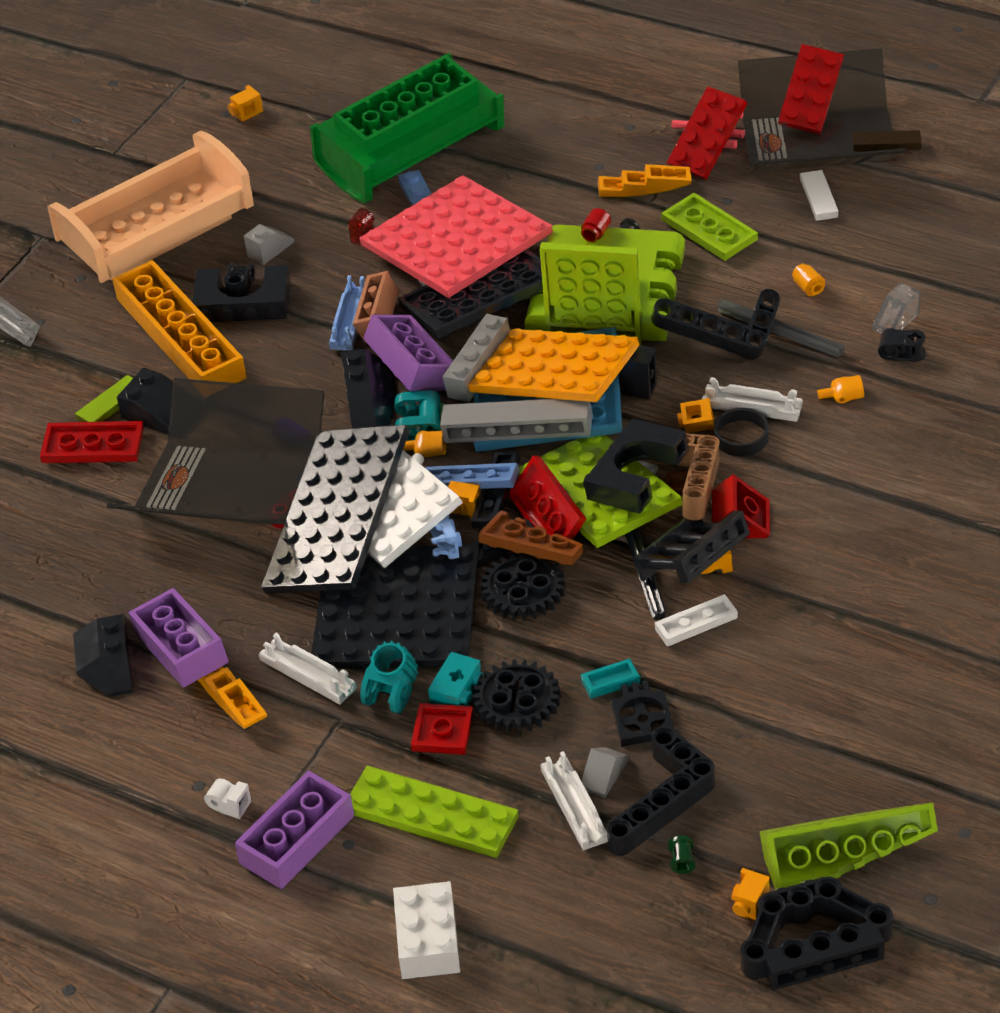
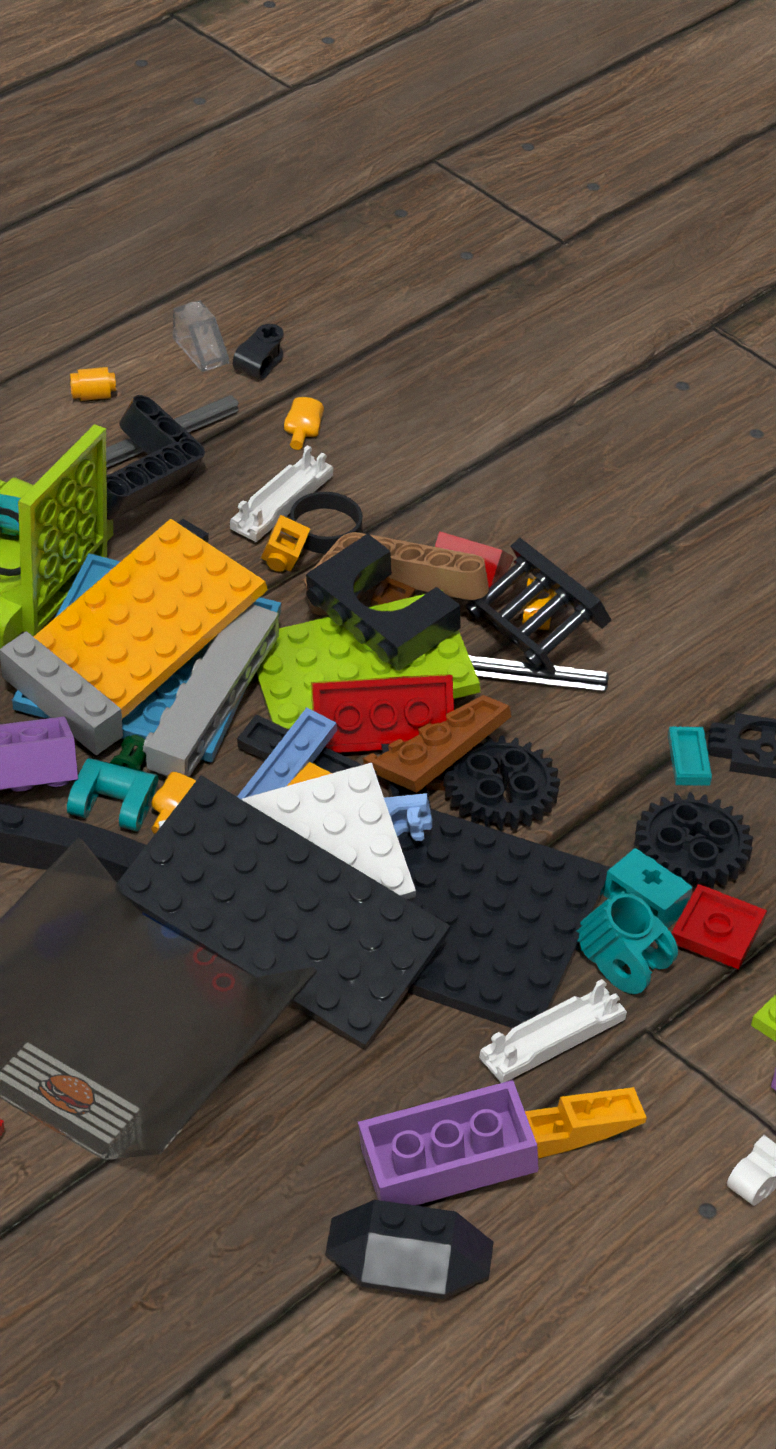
camera: 80 degrees left, 0 degrees up
white plate [655,594,738,647] -> none

